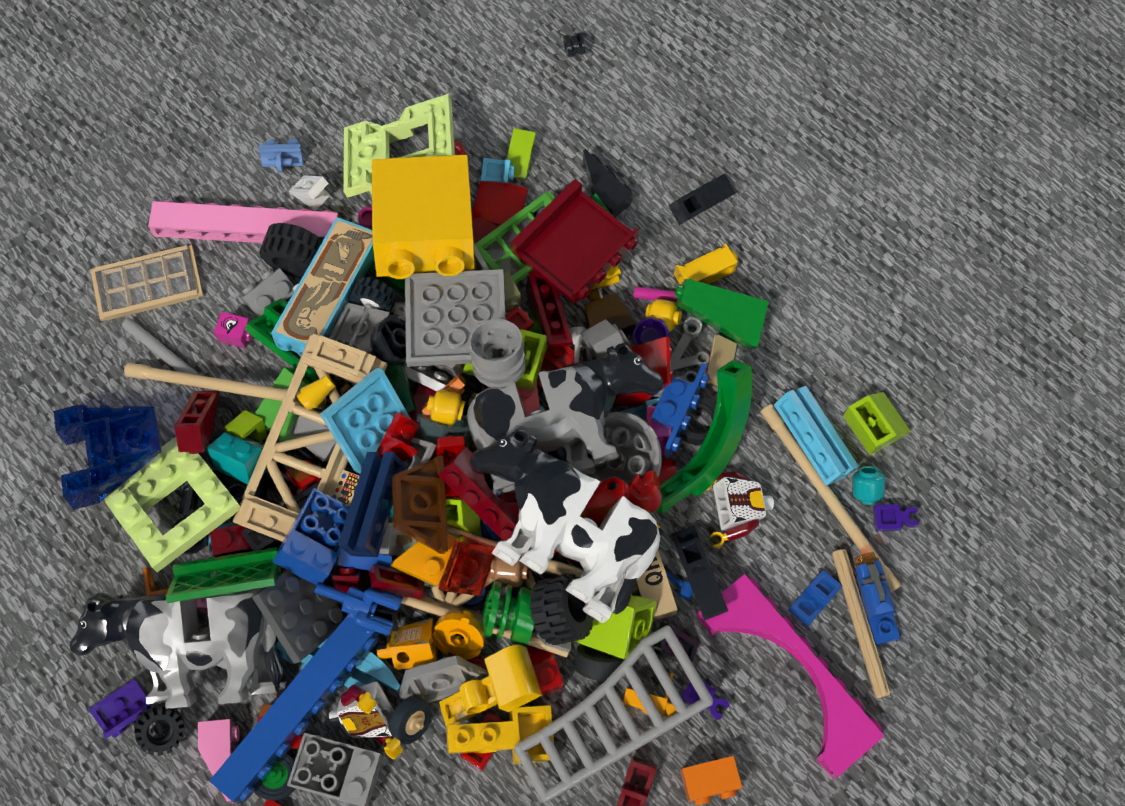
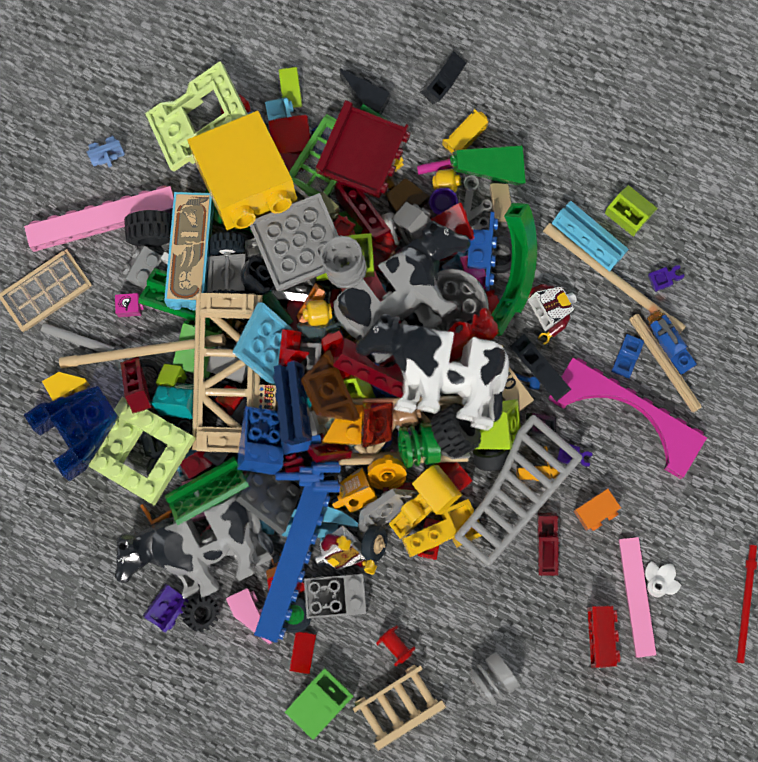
camera: 15 degrees left, 10 degrees up
white slope [289,175,330,211] -> none
yellow cone [297,375,336,411] -> none
dark pink tile [357,207,372,230] -> none
teal head [852,466,885,505] -> none
none -> yellow slope [42,372,90,404]

